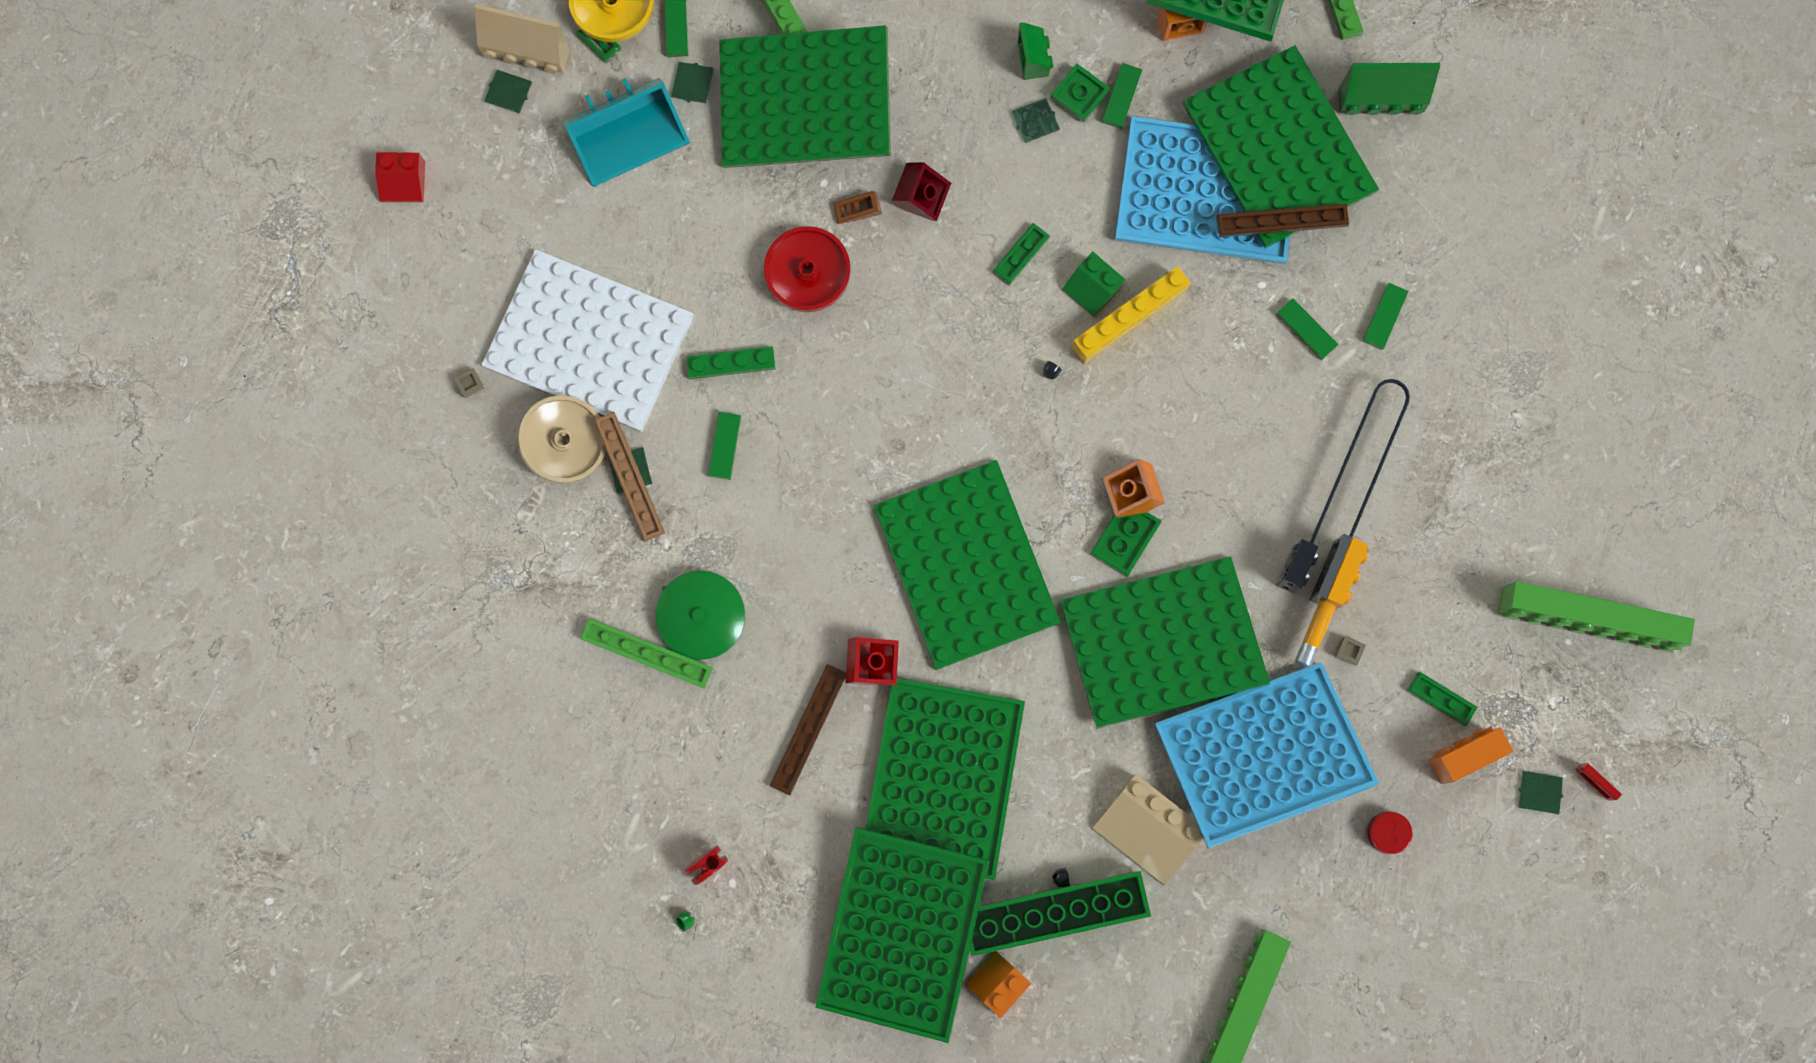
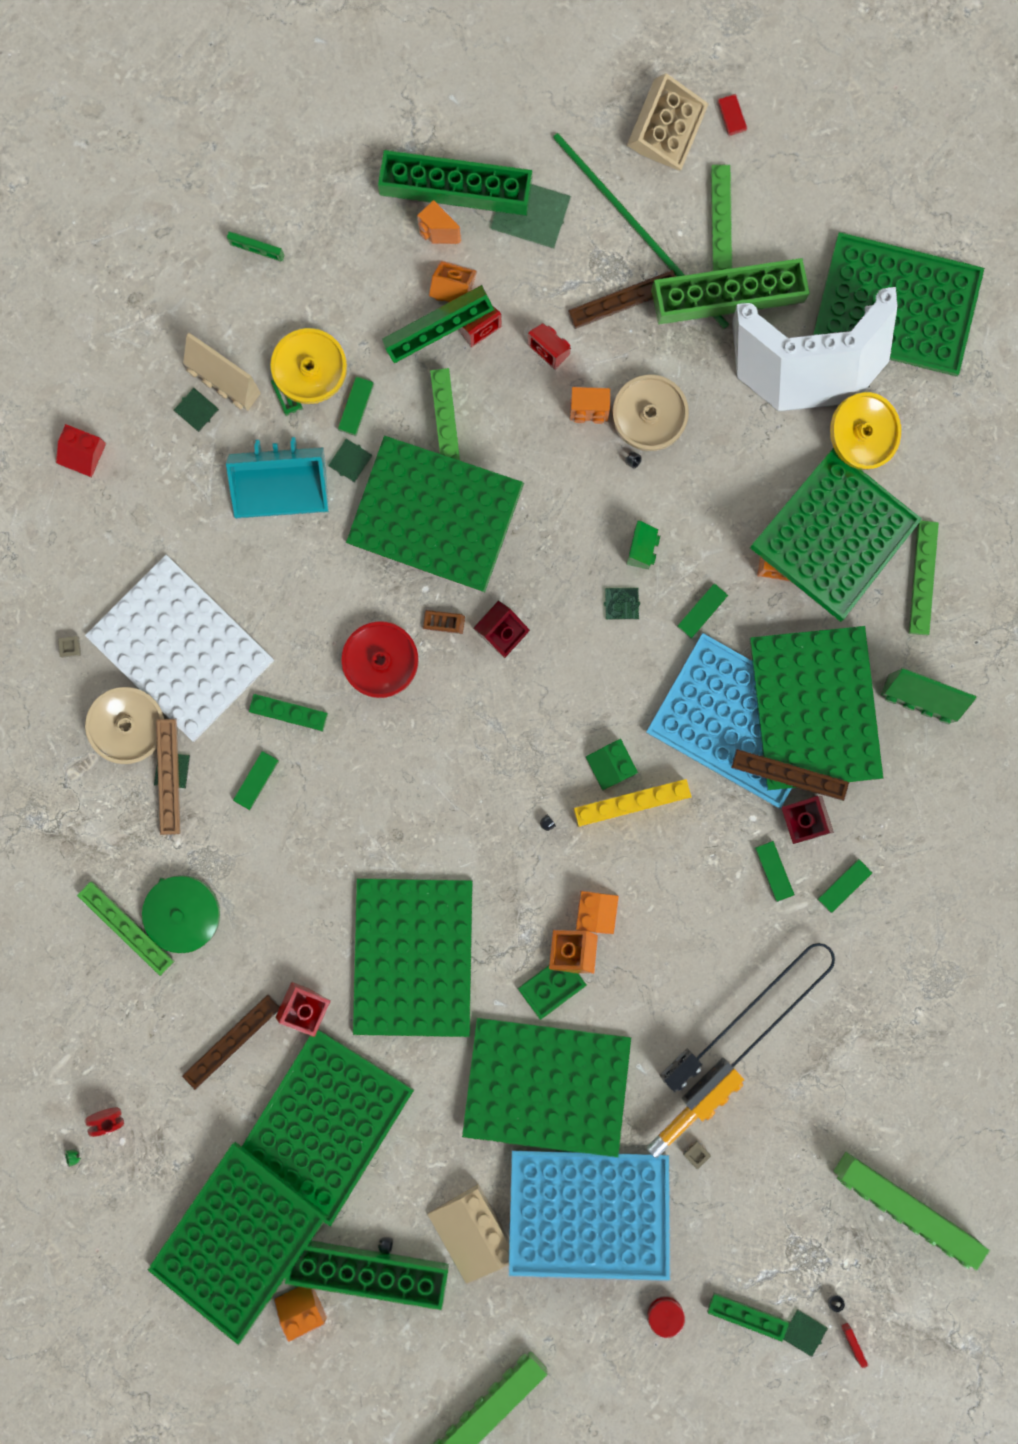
camera: 25 degrees right, 5 degrees up
green tile [993,223,1050,286] -> none
green plate [1050,63,1110,122] -> none
green tile [1407,671,1478,726] -> none
orange brick [1429,726,1514,784] -> none
none -> orange slope [575,891,619,934]
none -> green plate [707,1292,789,1342]
none -> dark red slope [781,796,834,844]
none -> black hinge [828,1295,845,1312]

